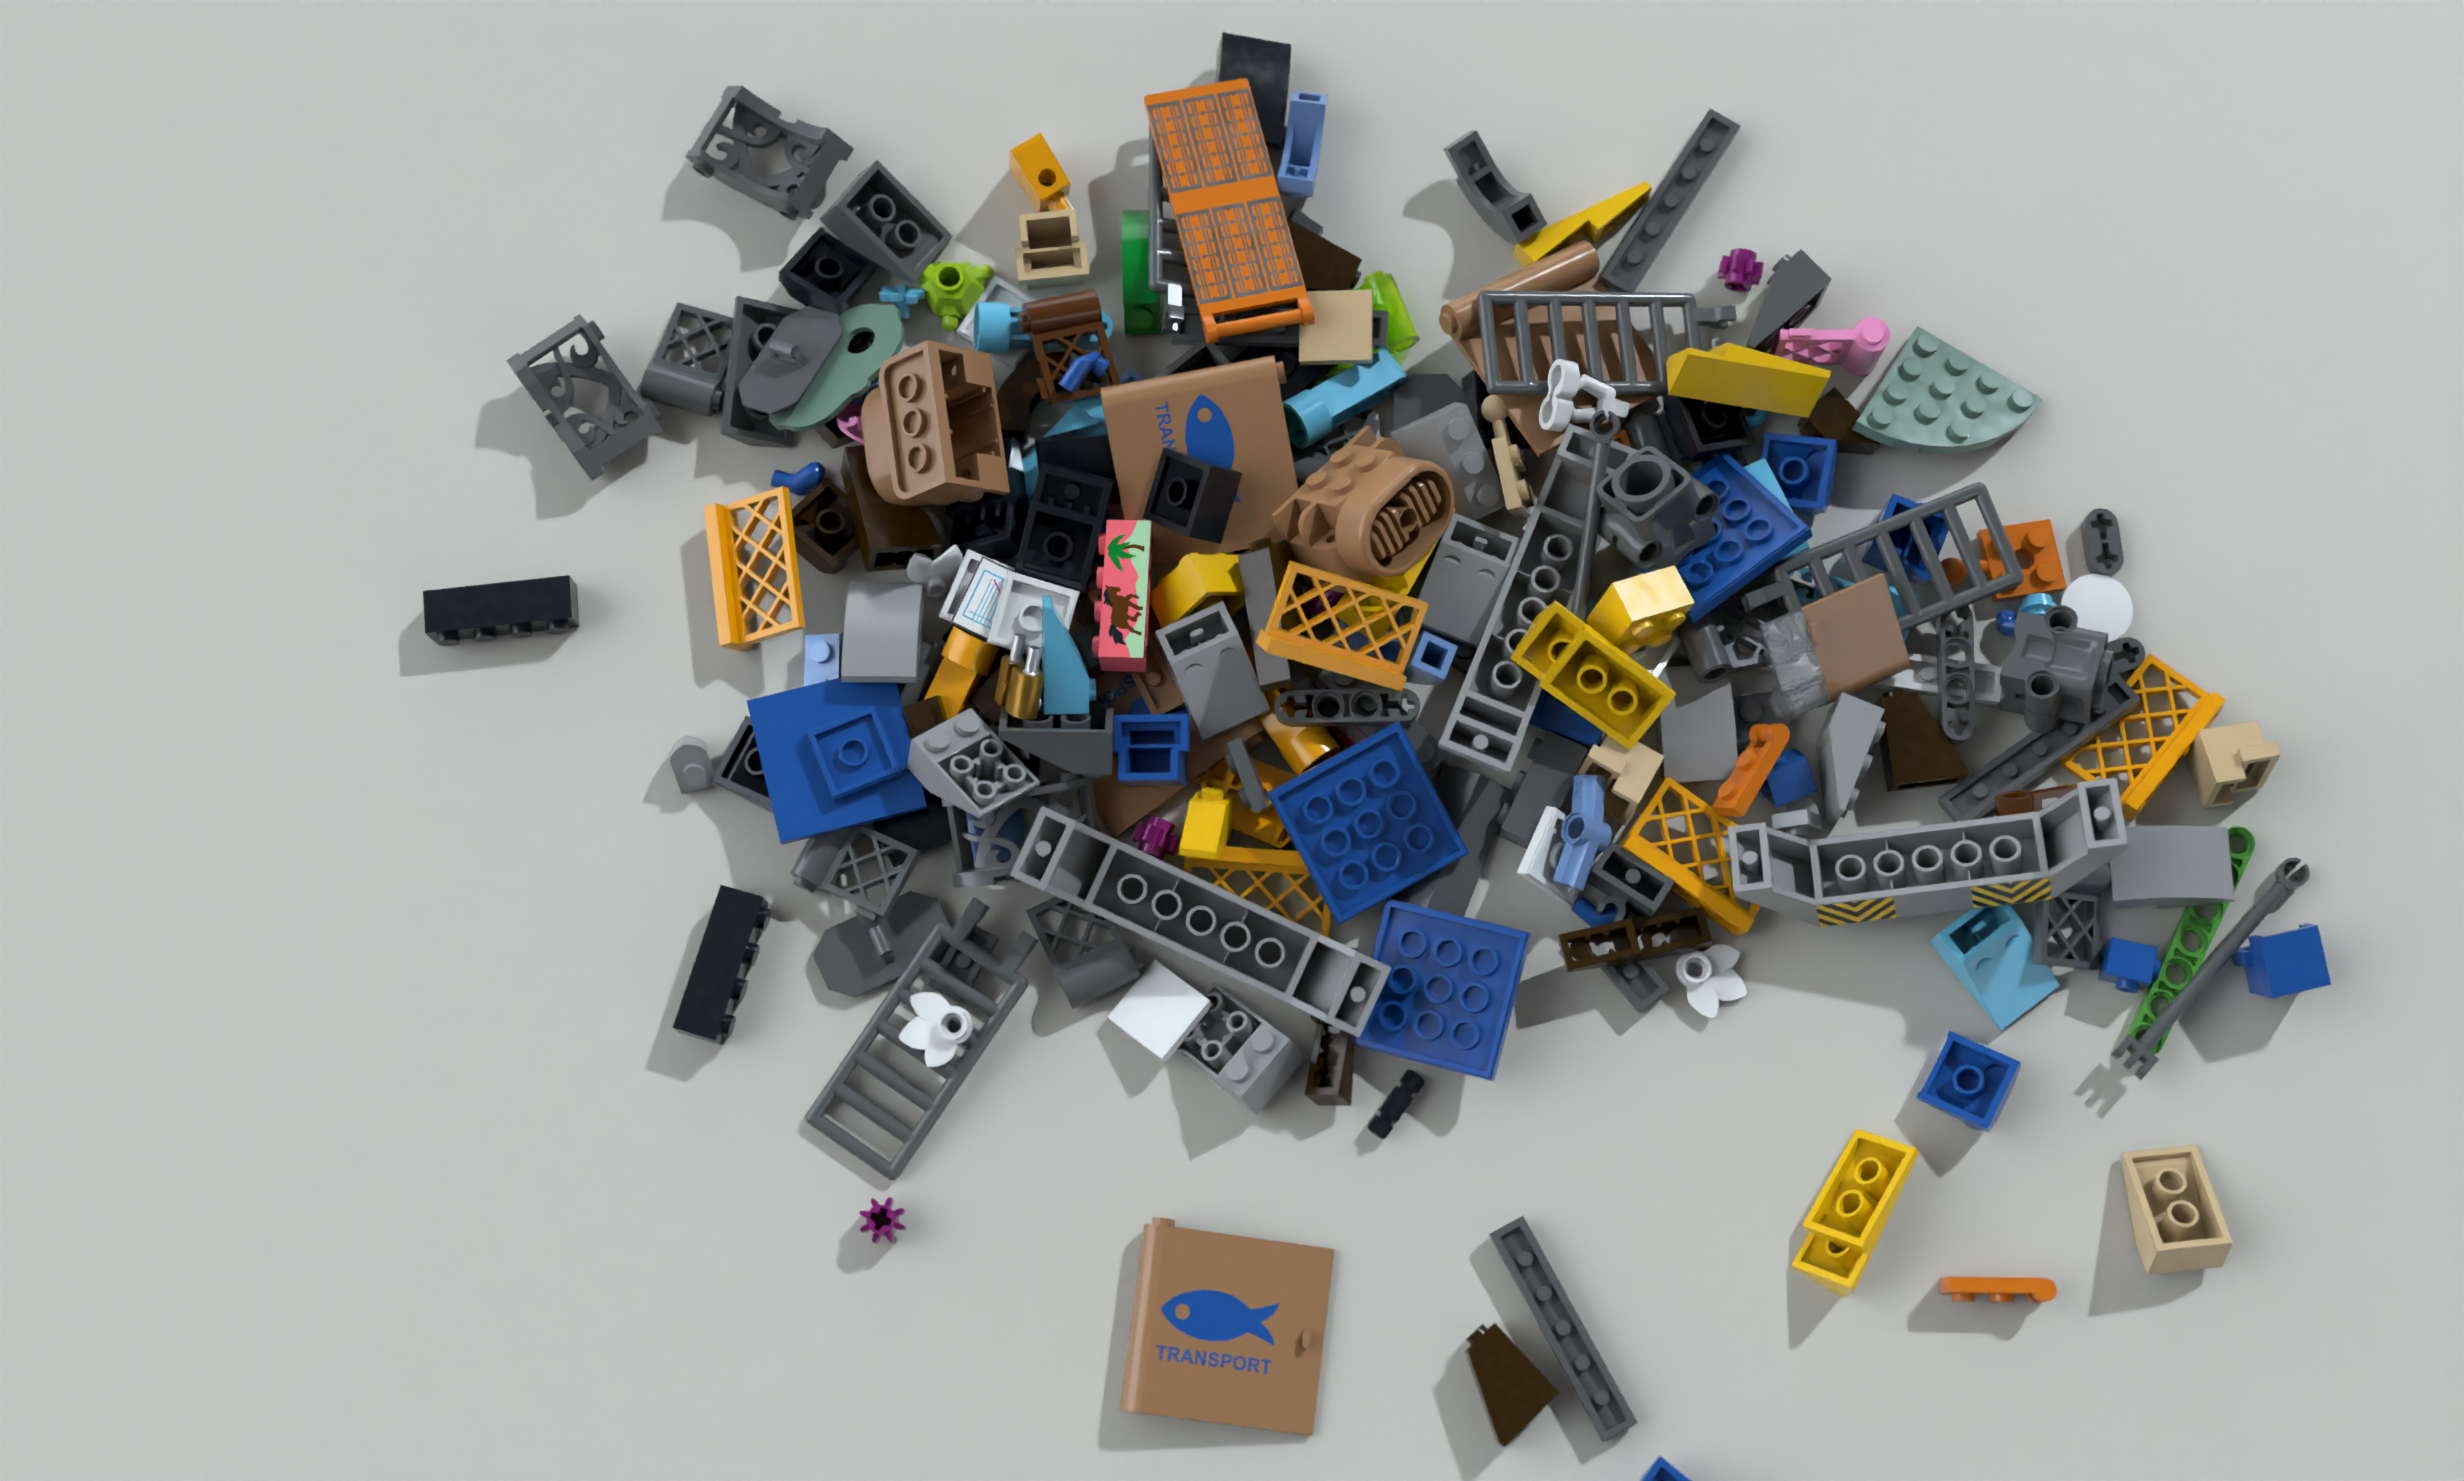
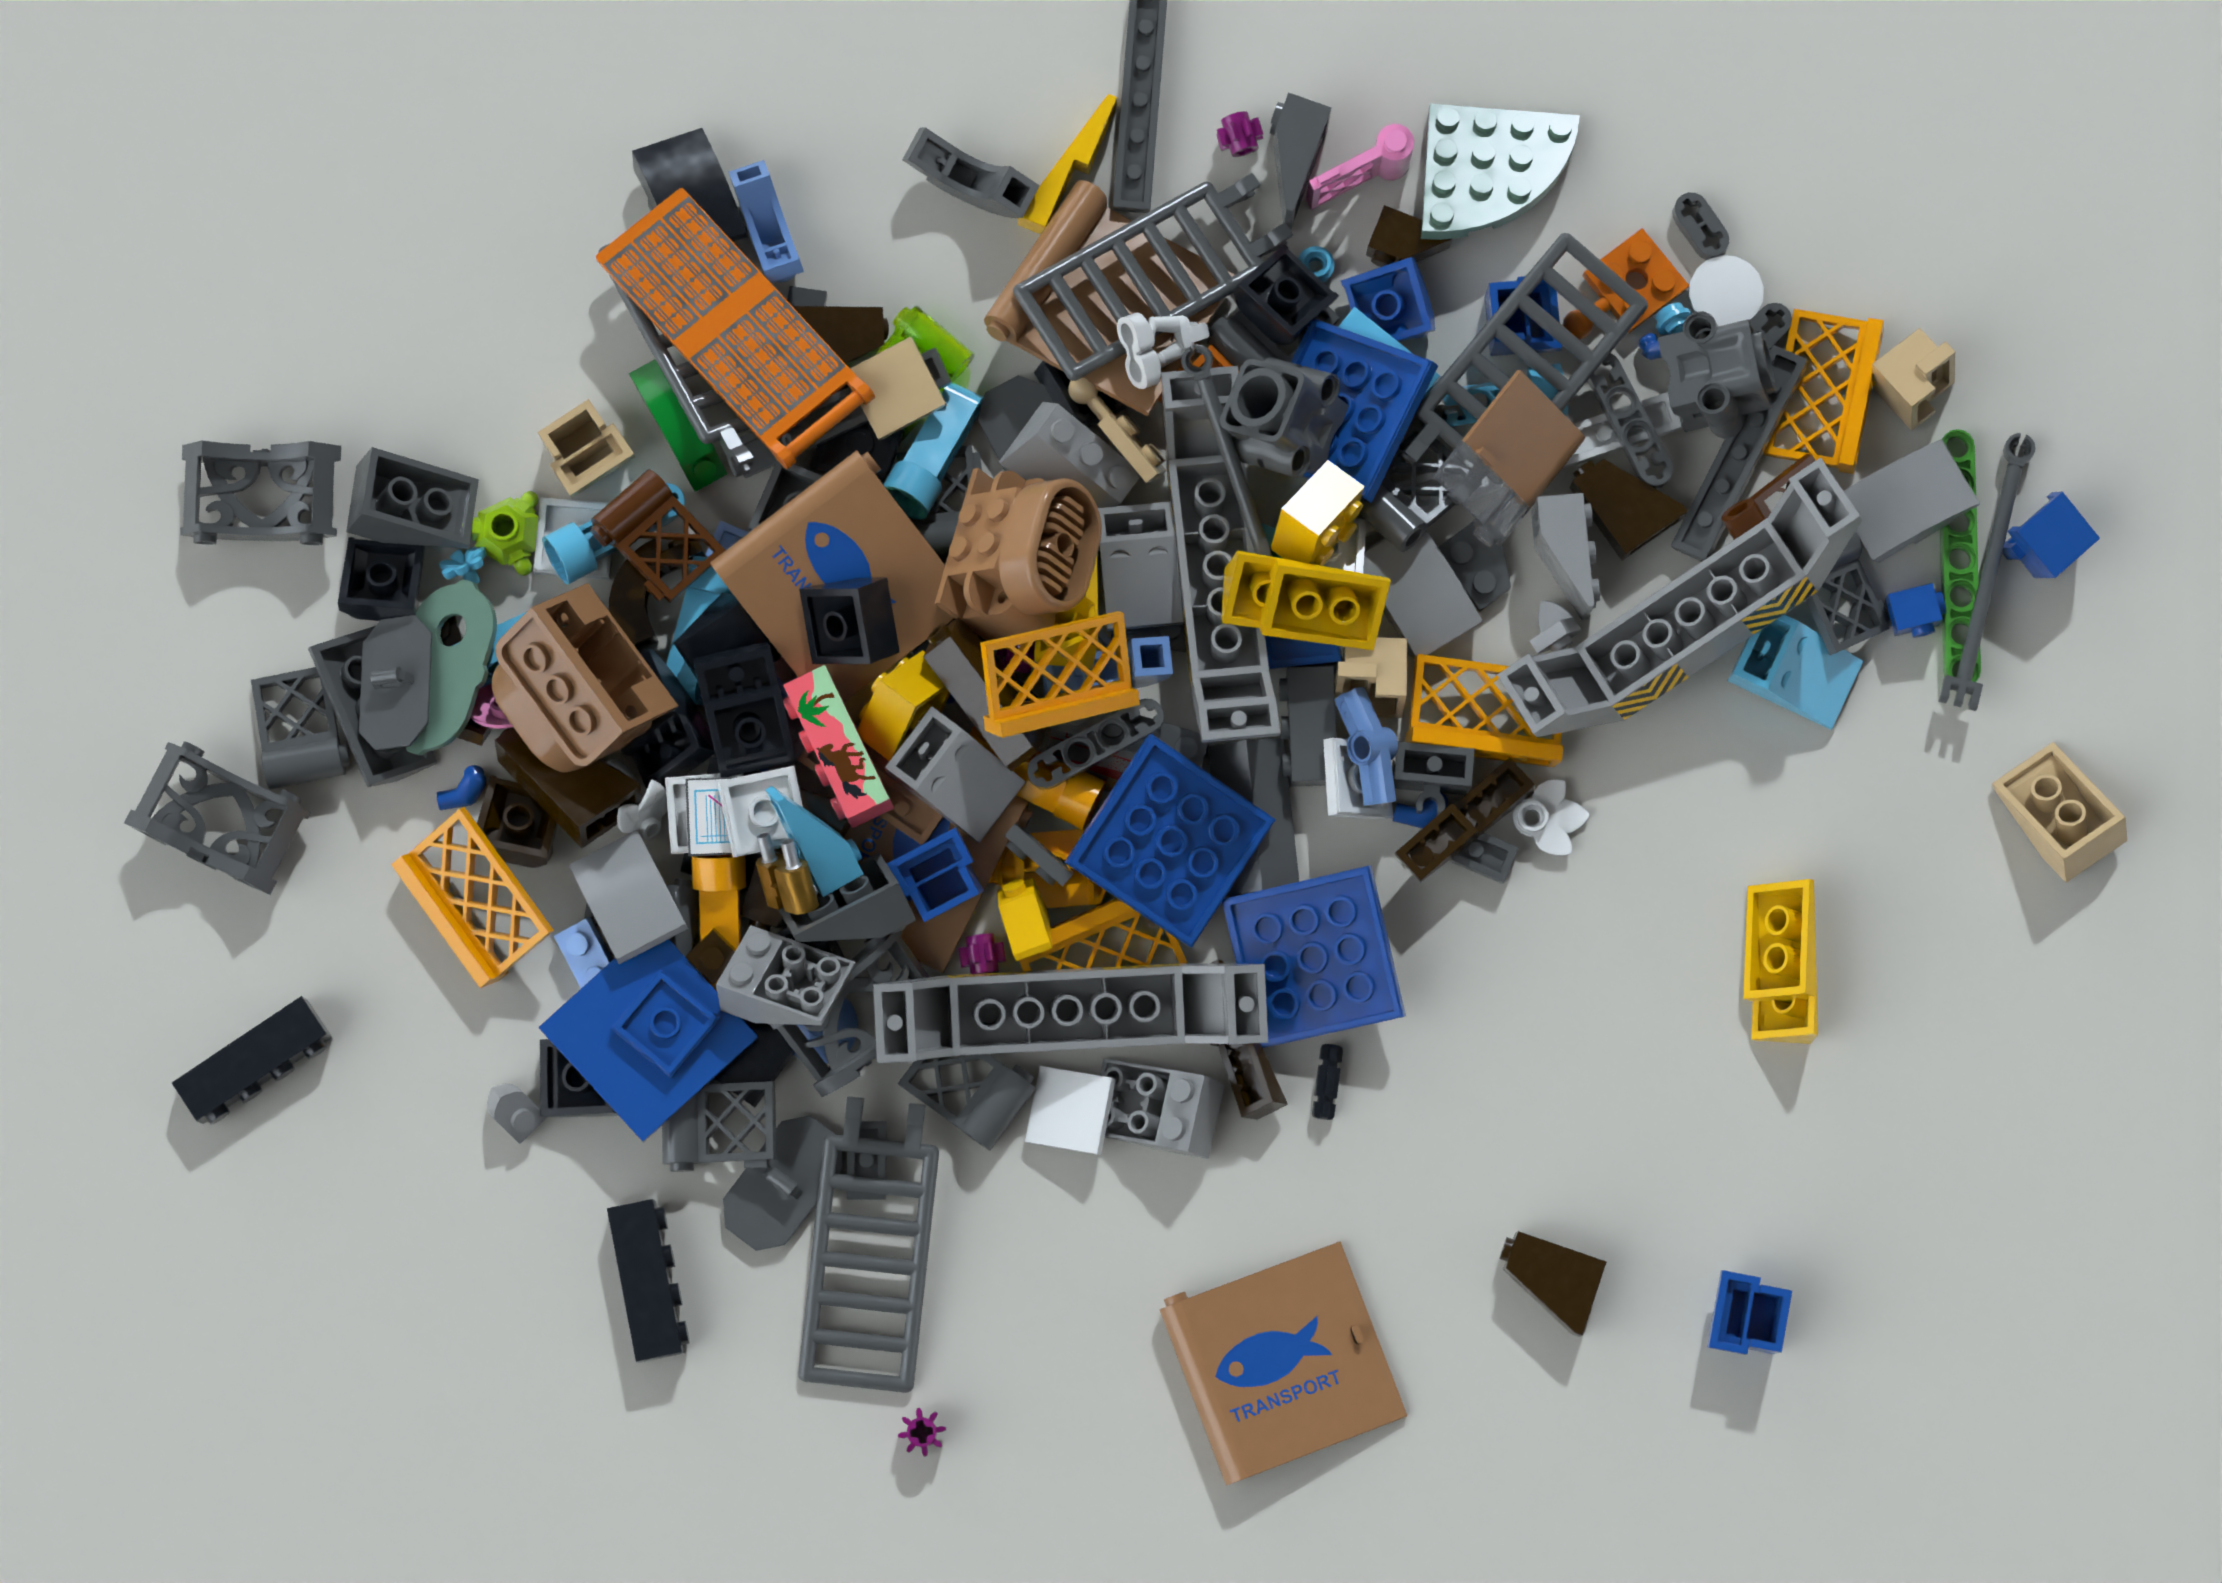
camera: 30 degrees left, 5 degrees up
white plate [899,992,973,1067] -> none
light orange torso [1009,132,1074,212] -> none
blue arm [1058,351,1110,394] -> none
dark grey plate [1489,1216,1638,1442] -> none
yellow slope [1666,342,1831,418] -> none
orange plate [1711,723,1790,817] -> none
blue brick [1758,748,1818,808] -> none
blue slope [1917,1031,2021,1133] -> none
orange plate [1939,1276,2057,1303] -> none

